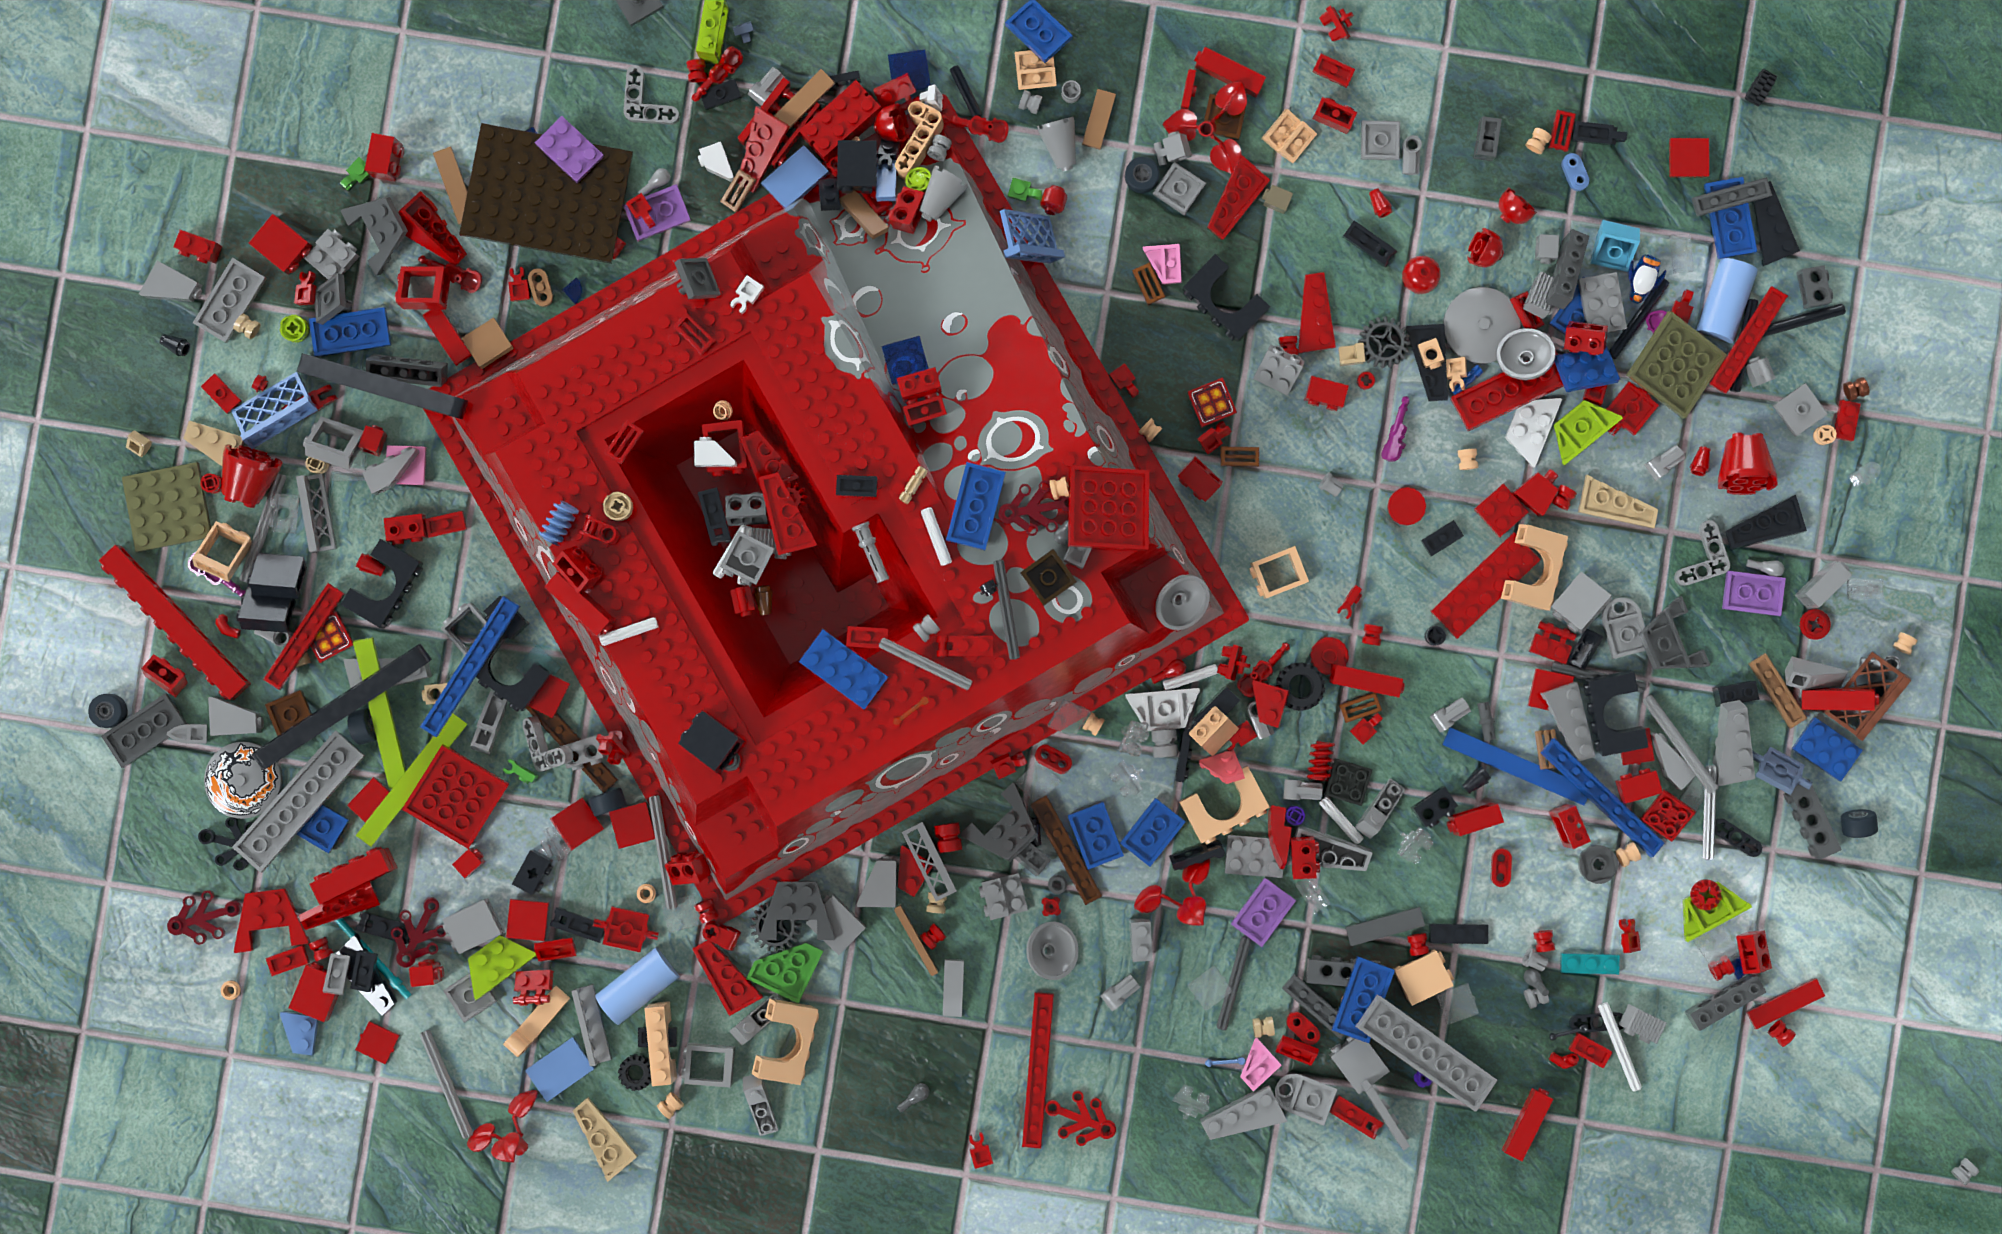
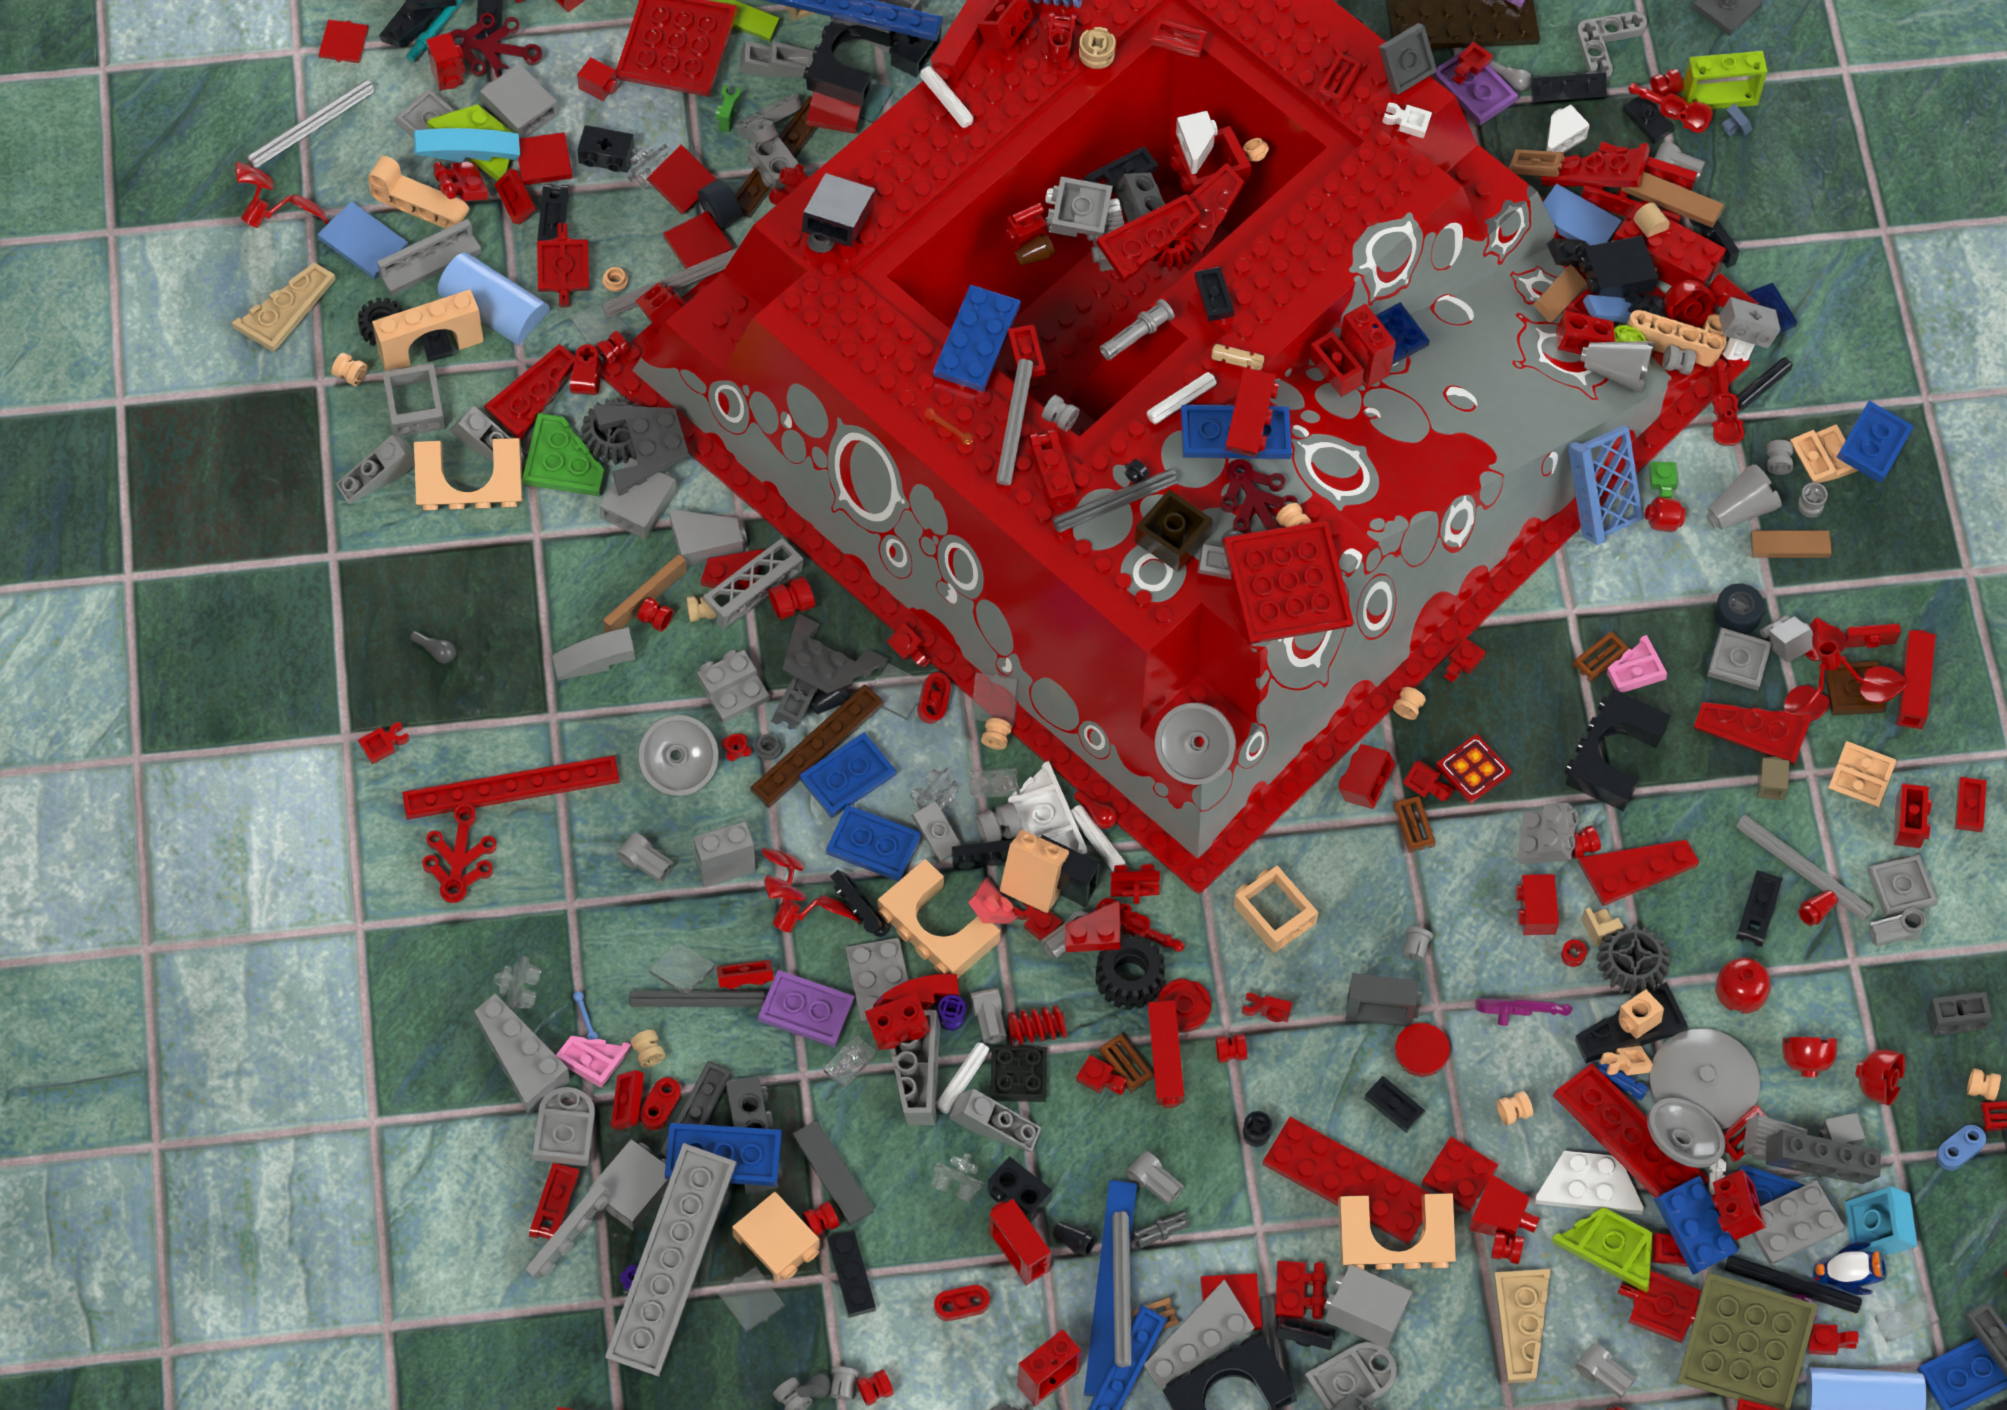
camera: 65 degrees right, 25 degrees down
none -> medium azure slope [413,128,520,162]
none -> red plate [716,959,774,989]
none -> light grey plate [911,801,962,861]
none -> light grey axle [1112,1211,1132,1368]
none -> red wedge [1224,367,1279,458]
none -> dark grey window [1345,973,1422,1027]
none -> black plate [1531,70,1606,102]
none -> tan brick [1633,203,1670,238]
none -> light grey brick [1719,297,1780,348]
none -> light grey axle [1736,815,1873,920]

